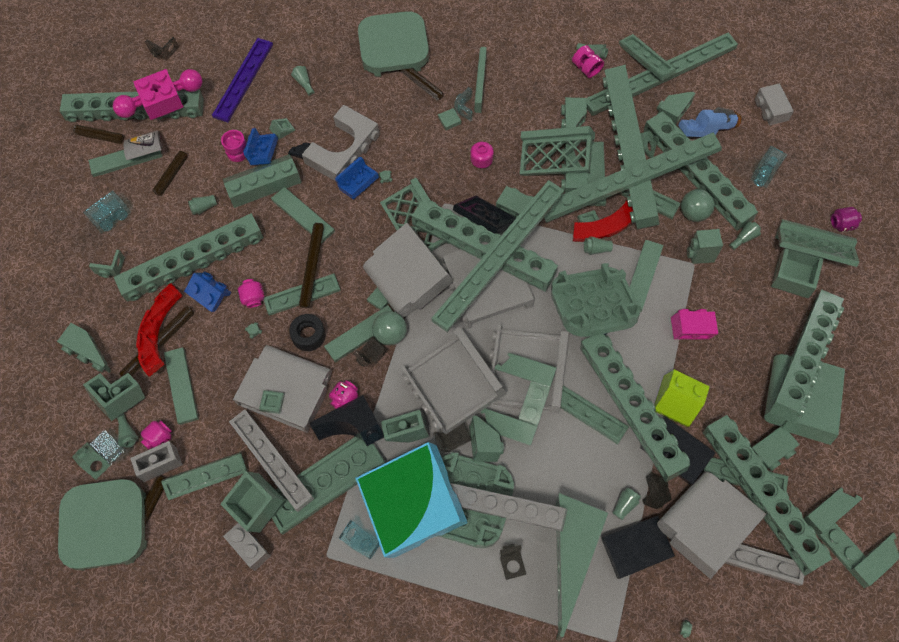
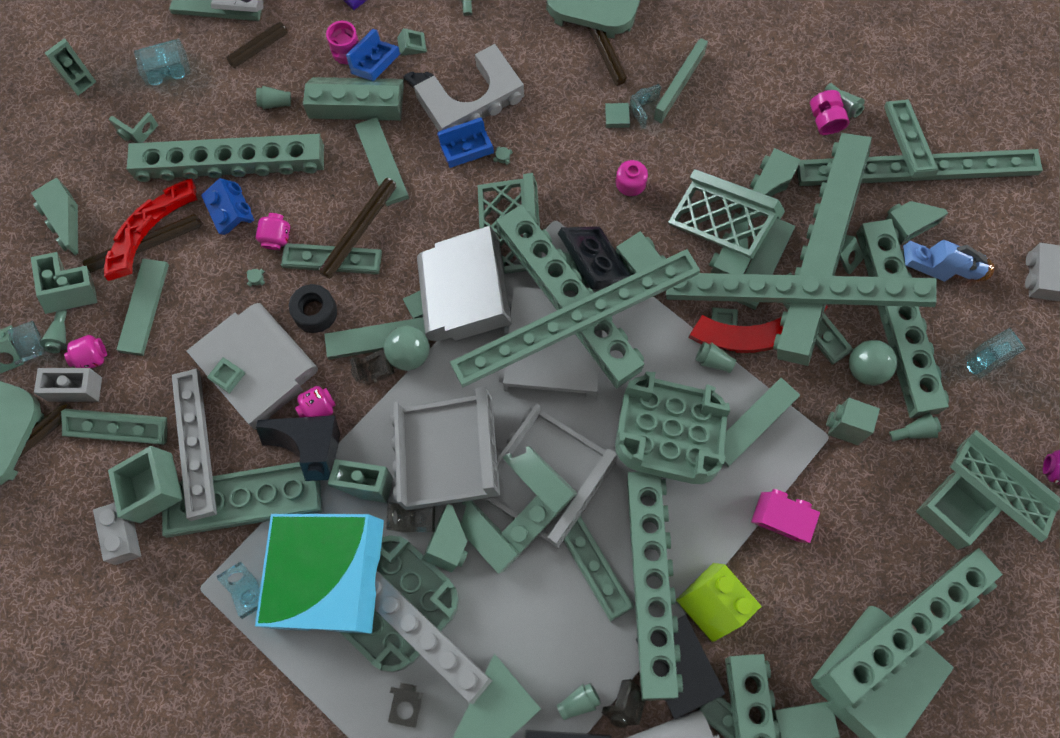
camera: 25 degrees right, 5 degrees up
none -> sand green slope [45,38,96,95]

